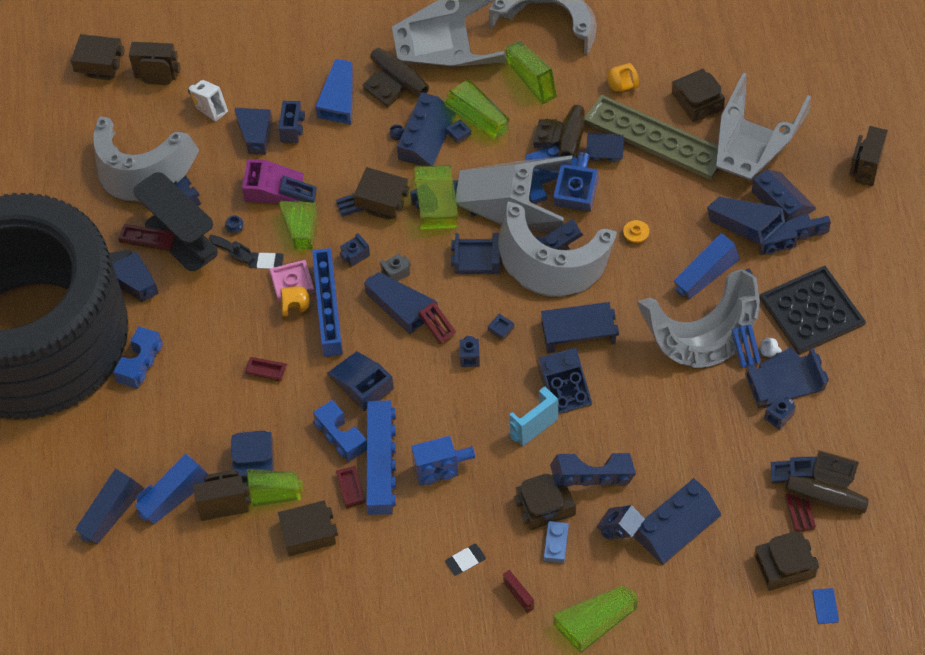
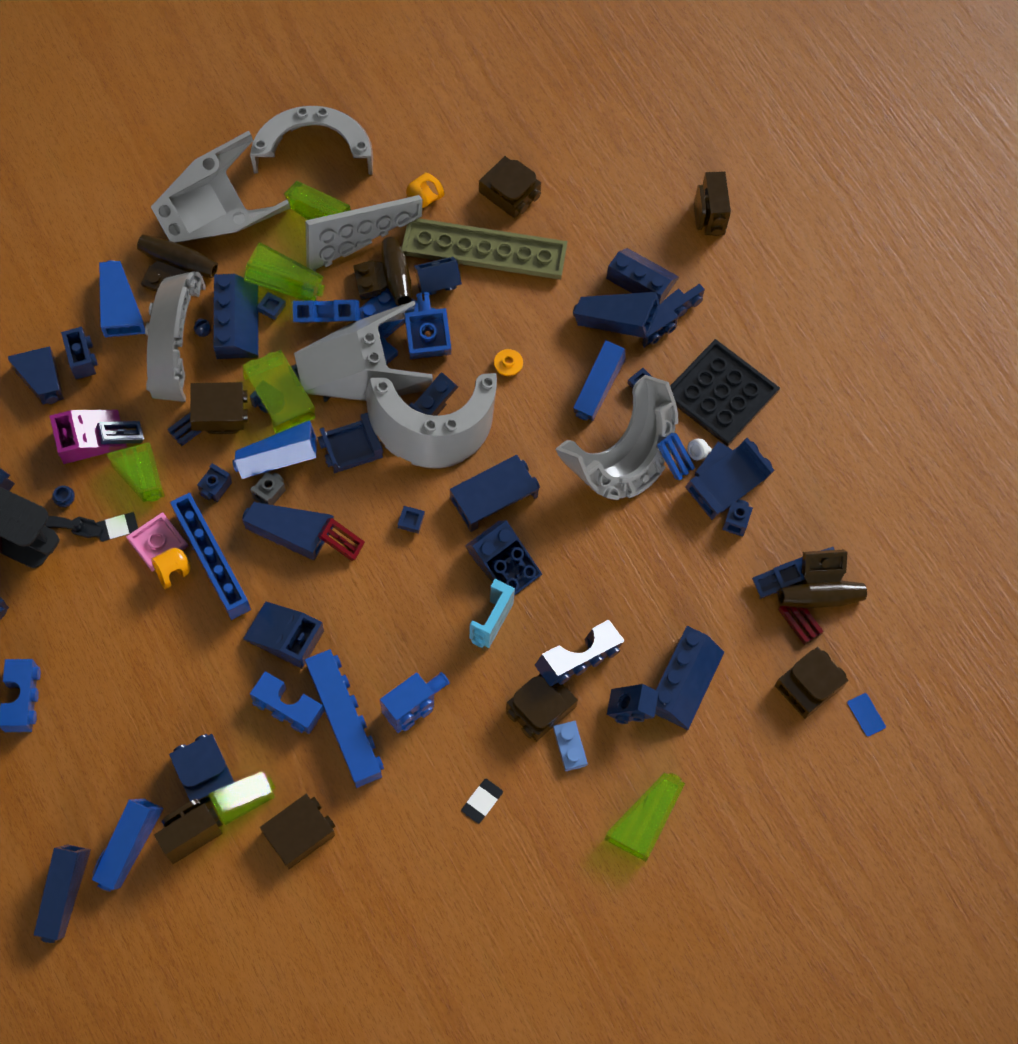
camera: 30 degrees left, 10 degrees up
dark red tile [245,357,287,381] -> none
dark red tile [336,466,365,508] -> none
dark blue brick [460,336,480,367] -> none
dark red tile [503,570,534,613] -> none
light grey windscreen [716,72,811,180] -> none
none -> light grey windscreen [145,272,206,402]
none -> slope [232,421,317,479]
none -> blue arch [293,300,360,323]
none -> light grey wing [306,195,423,276]

